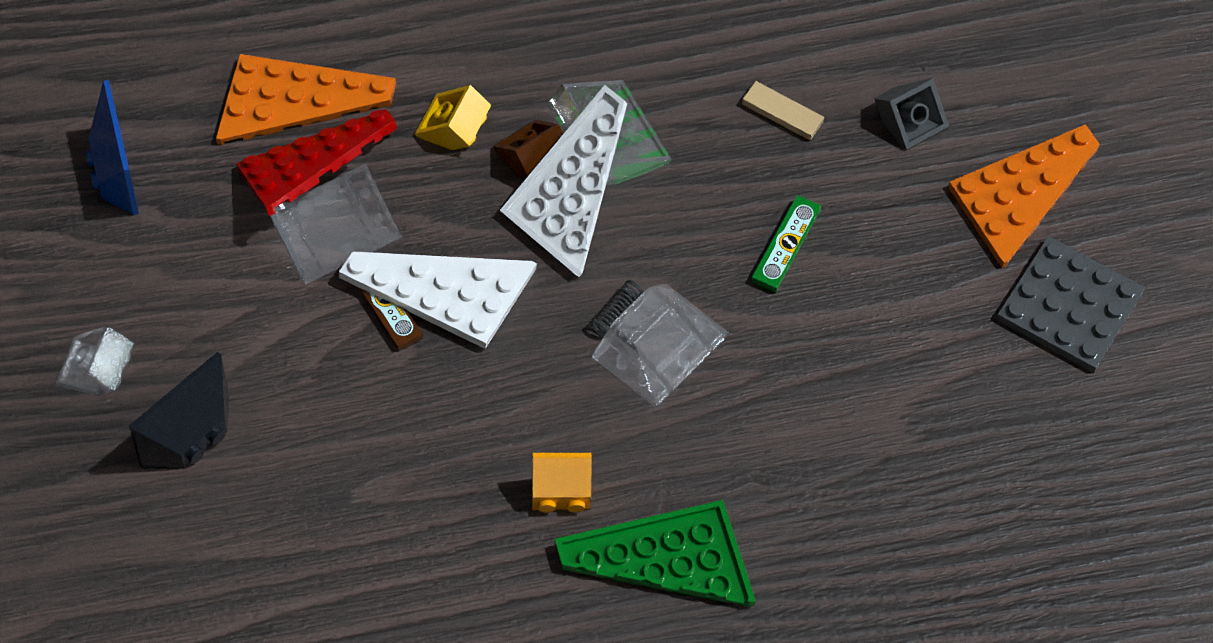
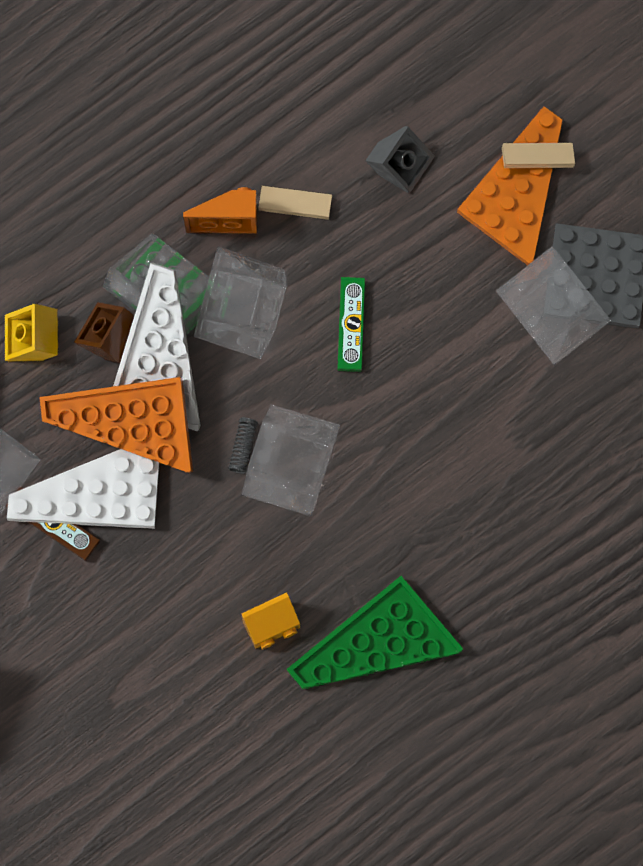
camera: 20 degrees left, 15 degrees up
none -> orange wing [40,377,193,473]
none -> orange slope [183,187,257,233]
none -> clear slope [194,246,287,359]
none -> clear slope [496,246,611,365]
none -> tan tile [502,143,575,168]

